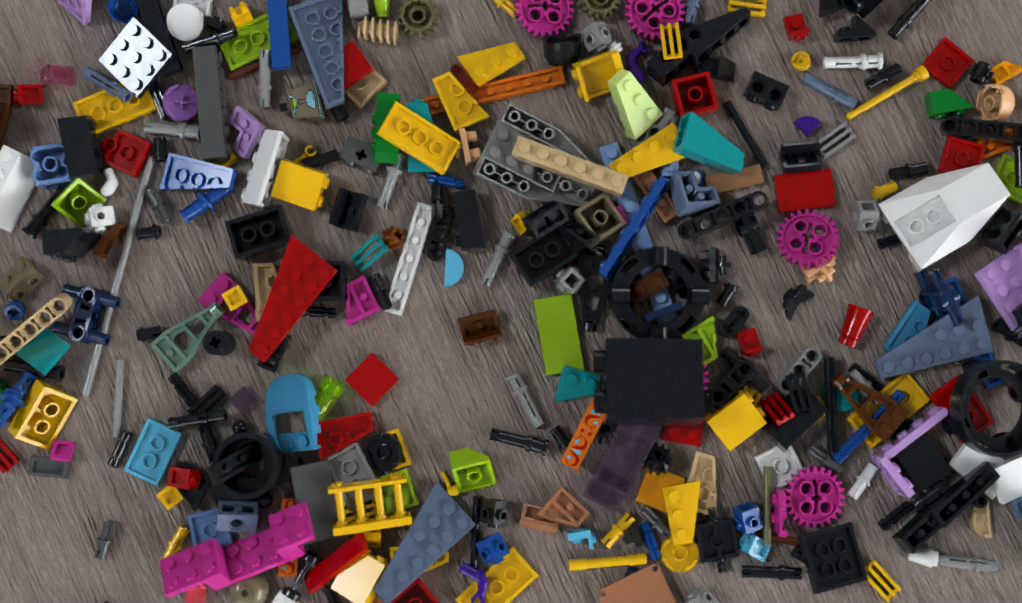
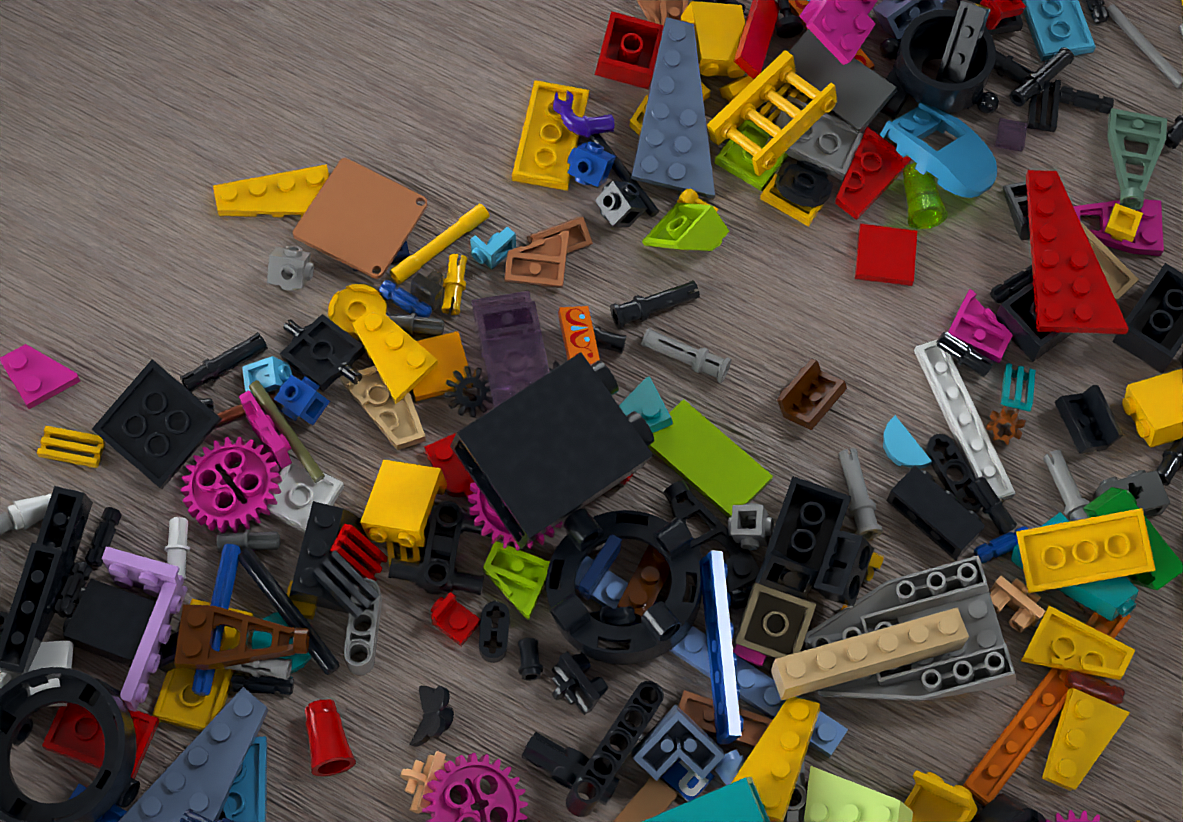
camera: 140 degrees right, 20 degrees down
black piece [203,330,235,356] -> none

